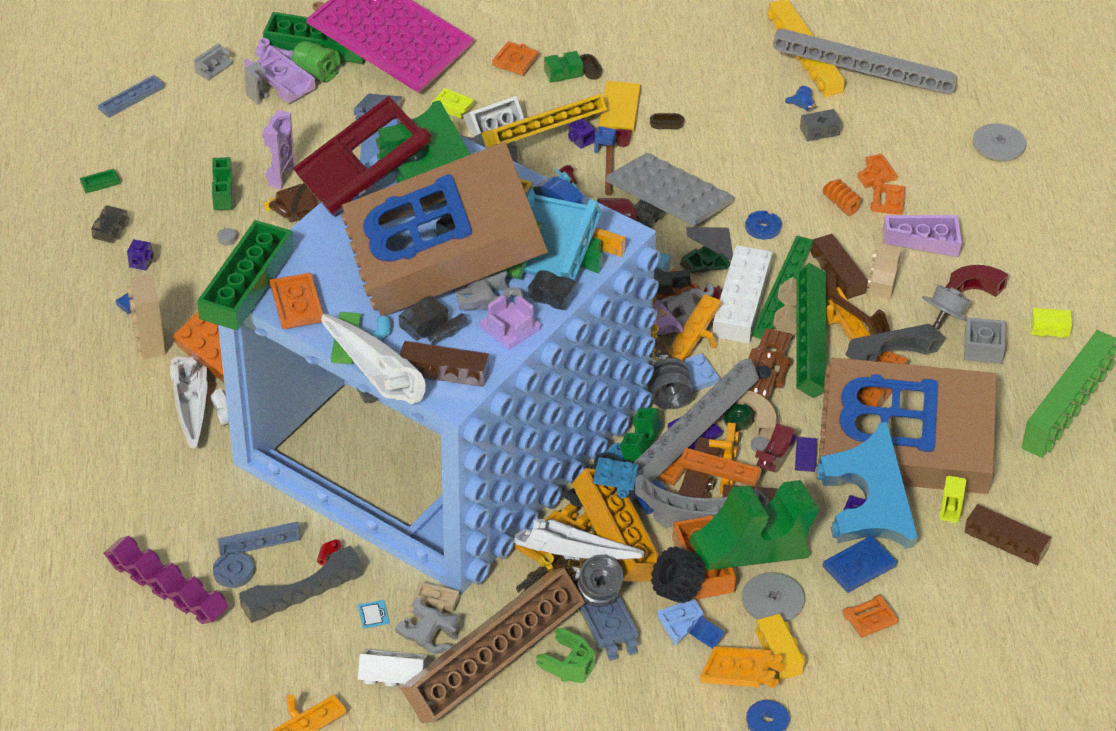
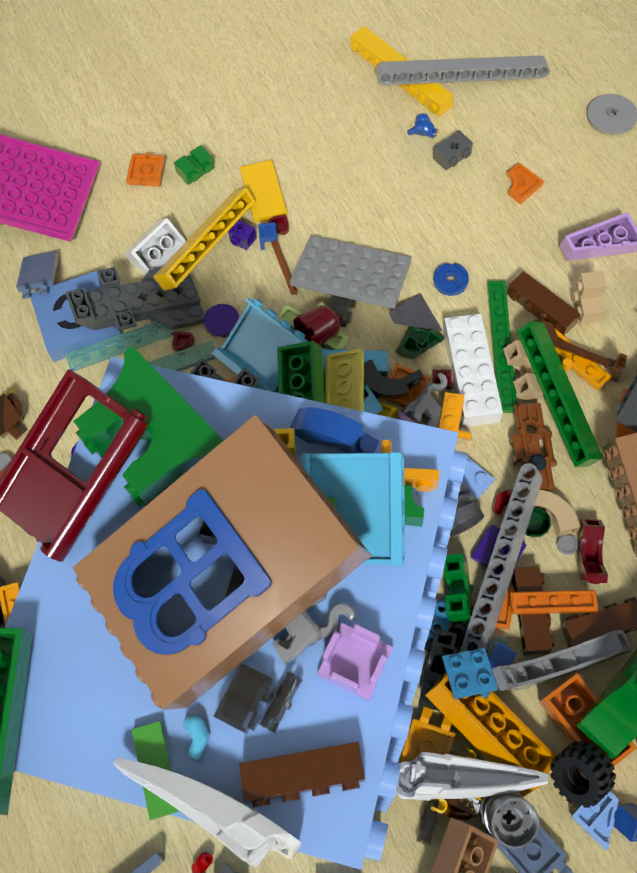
camera: 15 degrees left, 20 degrees up
orange plate [269,272,323,329] -> none
neon yellow plate [431,88,474,119] -> none
clear smoke brick [528,270,577,310] -> none
dark red piece [559,165,577,184] -> none
dark brown tile [580,54,602,80] -> none
dark brown tile [649,113,684,129] -> none
light orange plate [709,423,739,494] -> none
dark purple tile [795,437,817,472] -> none
orange piece [823,179,861,216] -> none
orange plate [870,180,905,215] -> none

